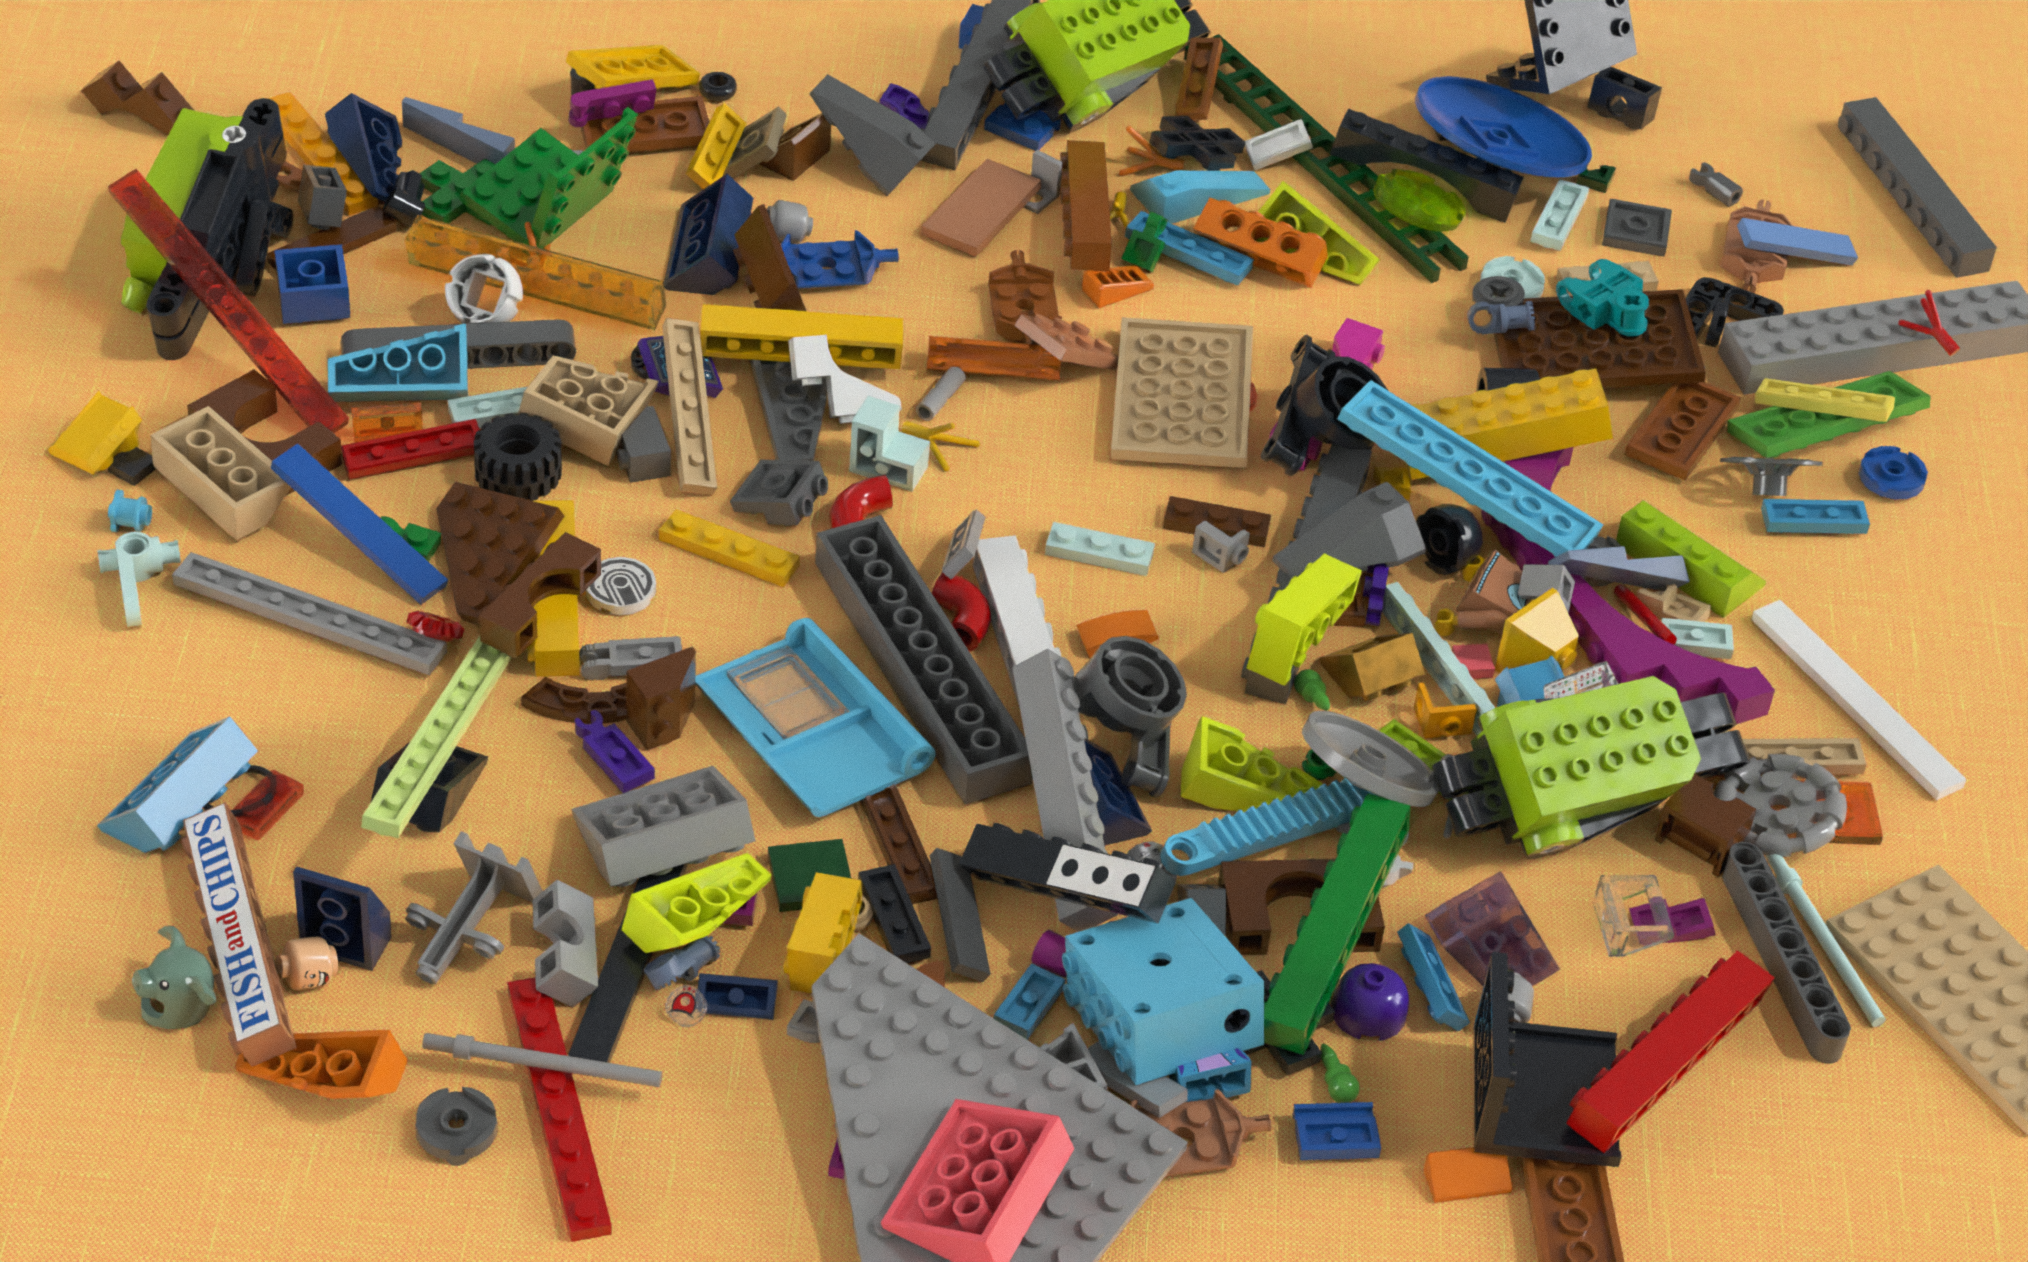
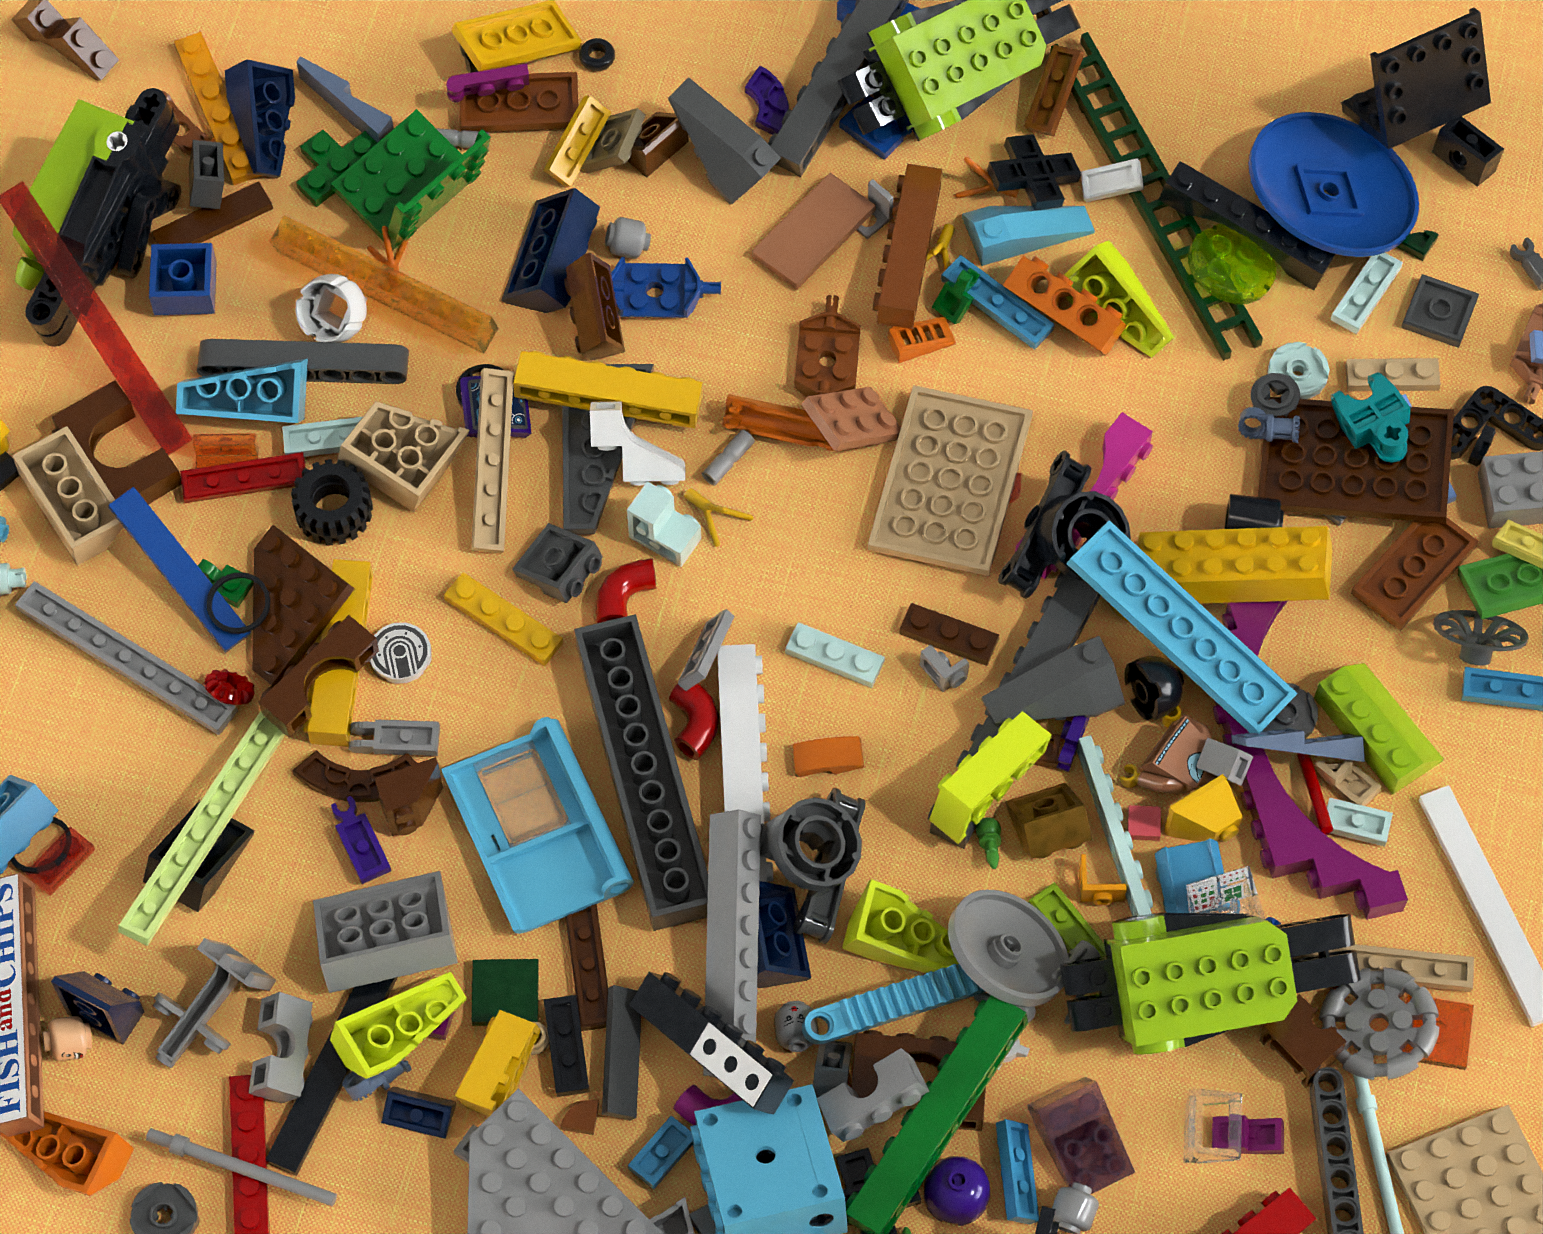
camera: 15 degrees right, 20 degrees up
black piece [382,170,425,228] -> none
dark grey slope [617,406,671,483] -> none
clear tile [665,985,707,1027] -> none
none -> black piece [207,572,270,634]
none -> light grey arch [817,1048,929,1142]

